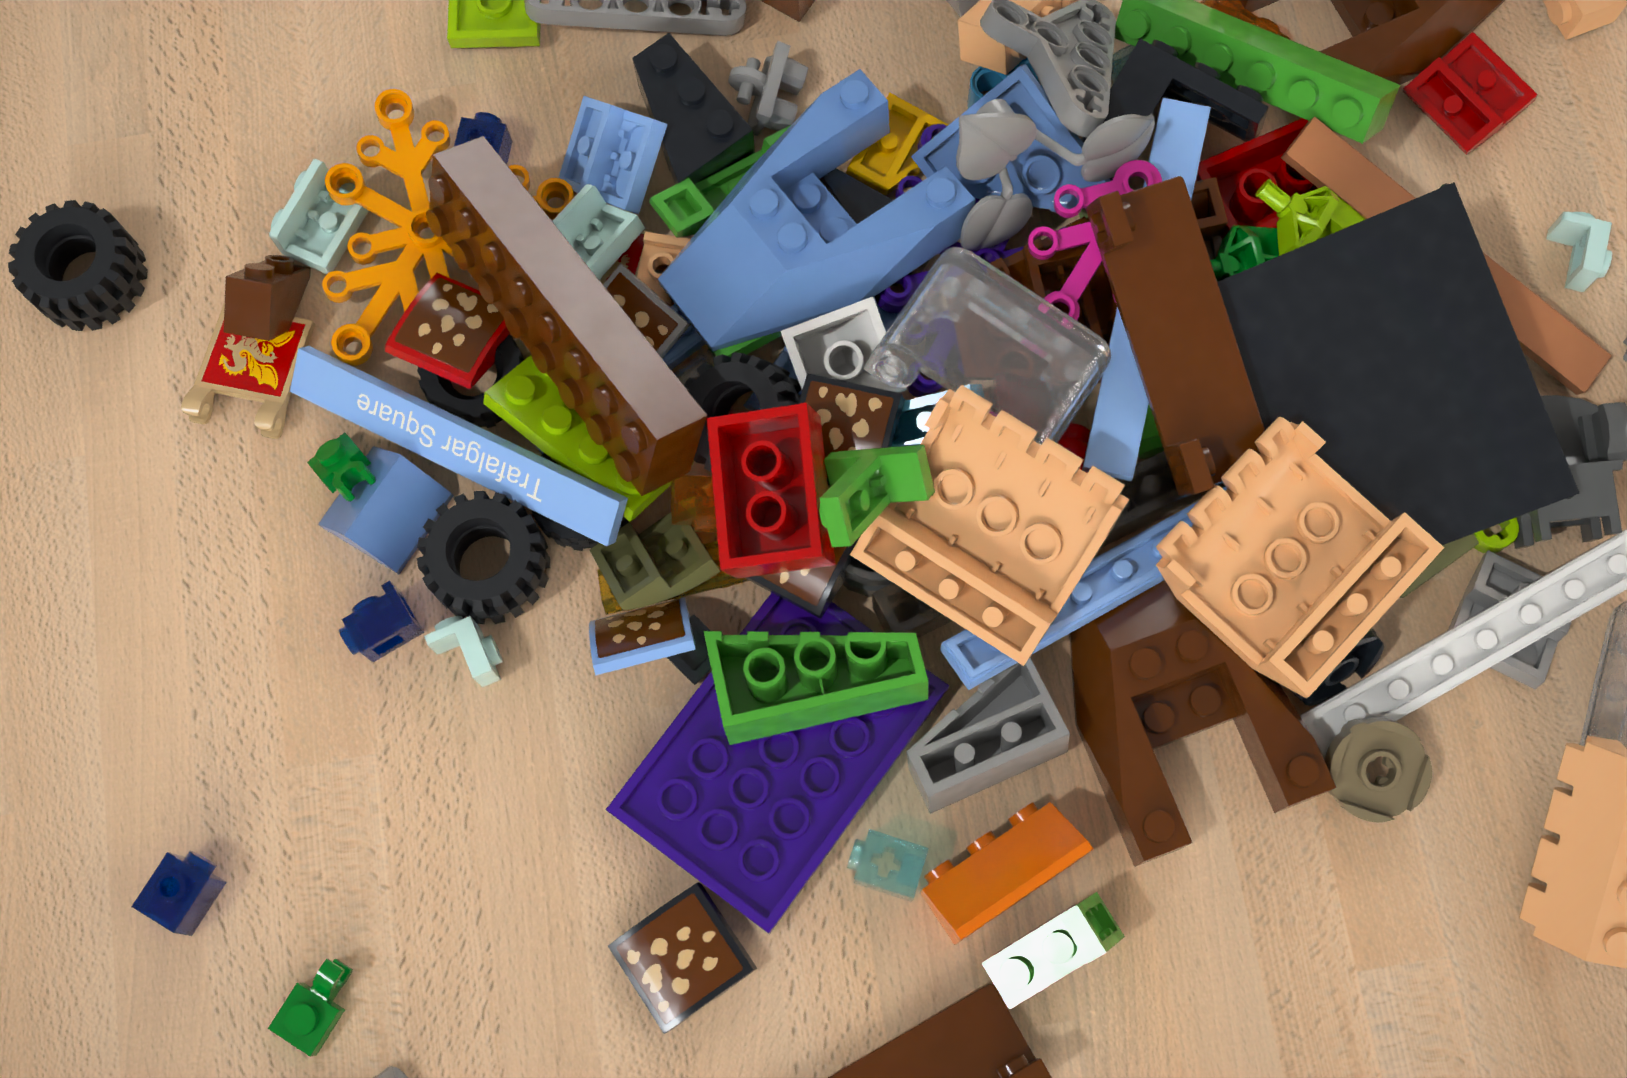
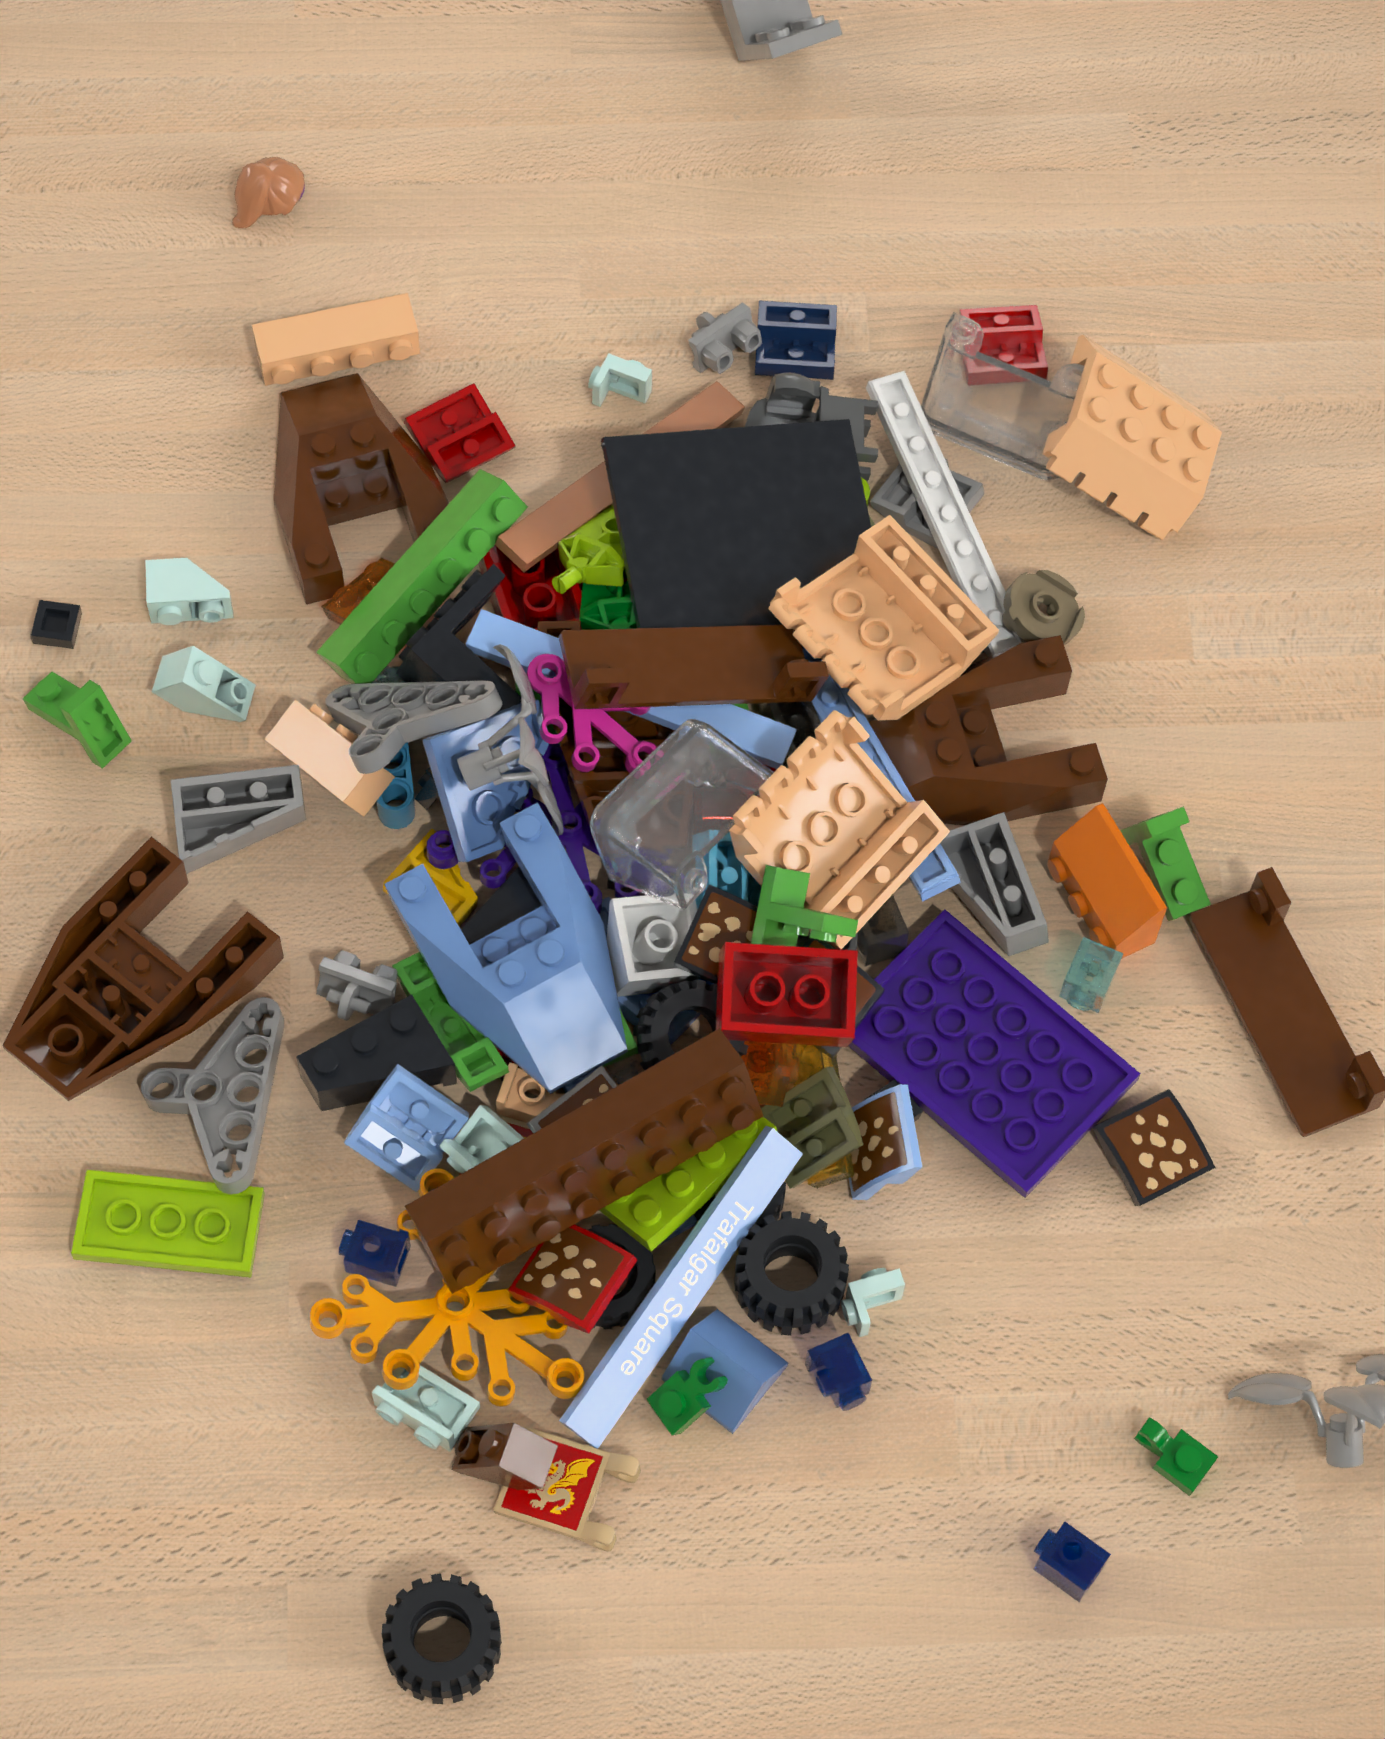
camera: 90 degrees left, 10 degrees down
bright green wedge [703,631,928,745] -> none

